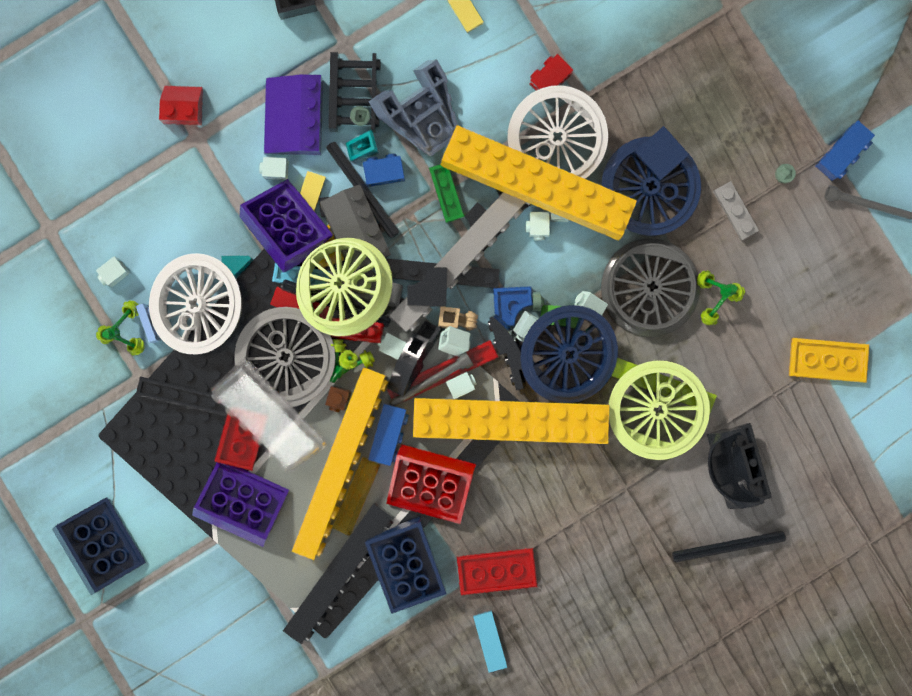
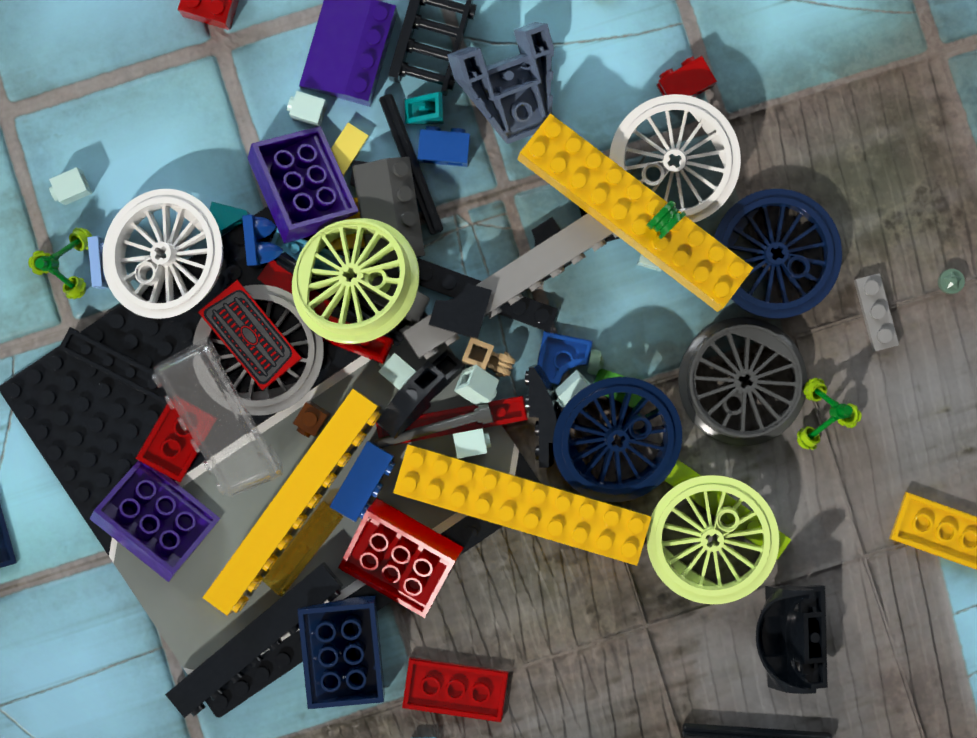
camera: 20 degrees right, 0 degrees up
lime plant [329,339,375,383] -> none
sand green tile [350,106,370,126] -> none
green plate [429,164,464,223] -> none
light aqua brick [526,212,549,241] -> none
light aqua brick [574,291,608,315] -> none
dark blue tile [634,126,689,181] -> none
none -> tile [198,280,302,391]
none -> blue tile [242,215,283,268]
none -> green wheel [646,199,686,240]

